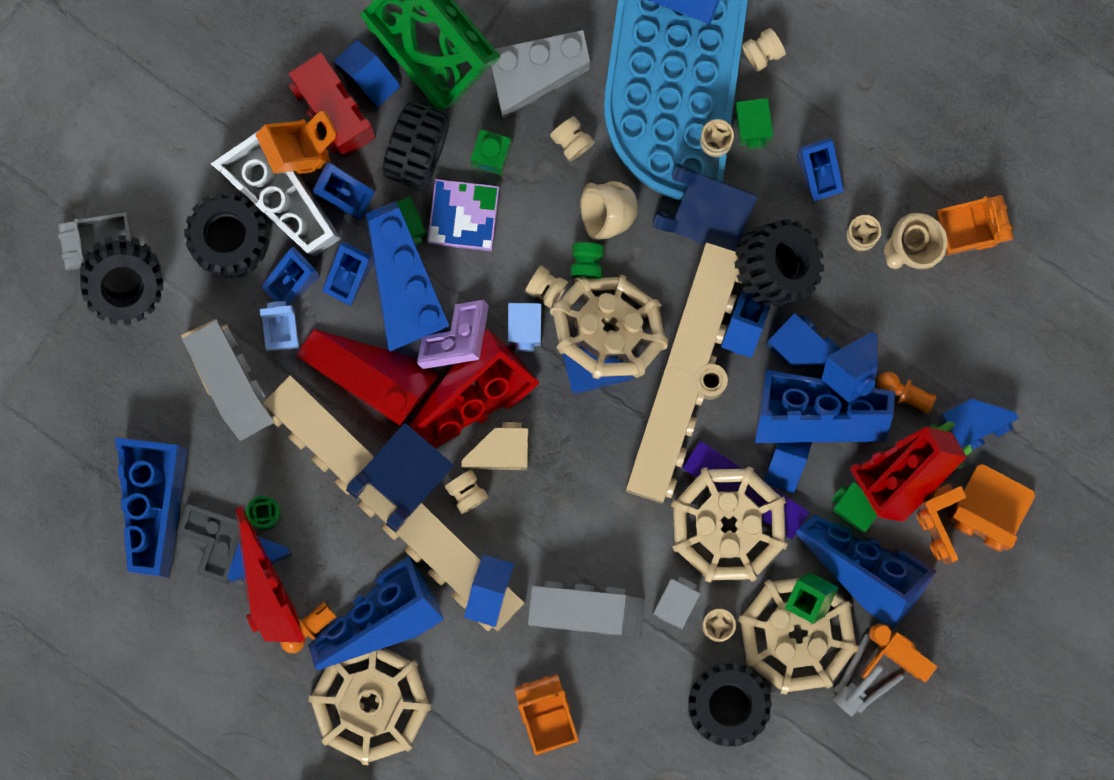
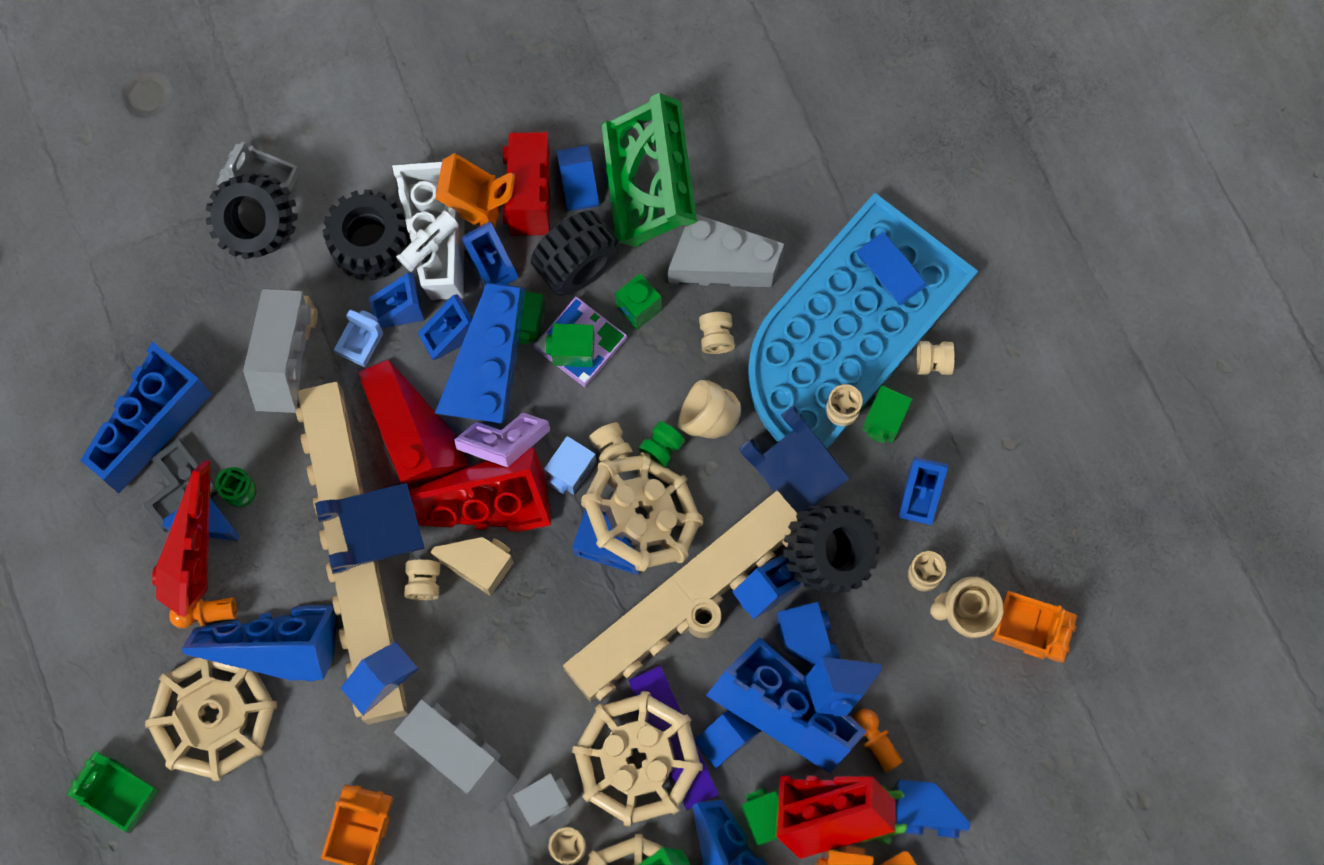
camera: 30 degrees right, 10 degrees down
none -> white pin [396,210,459,272]
none -> green brick [546,323,595,367]

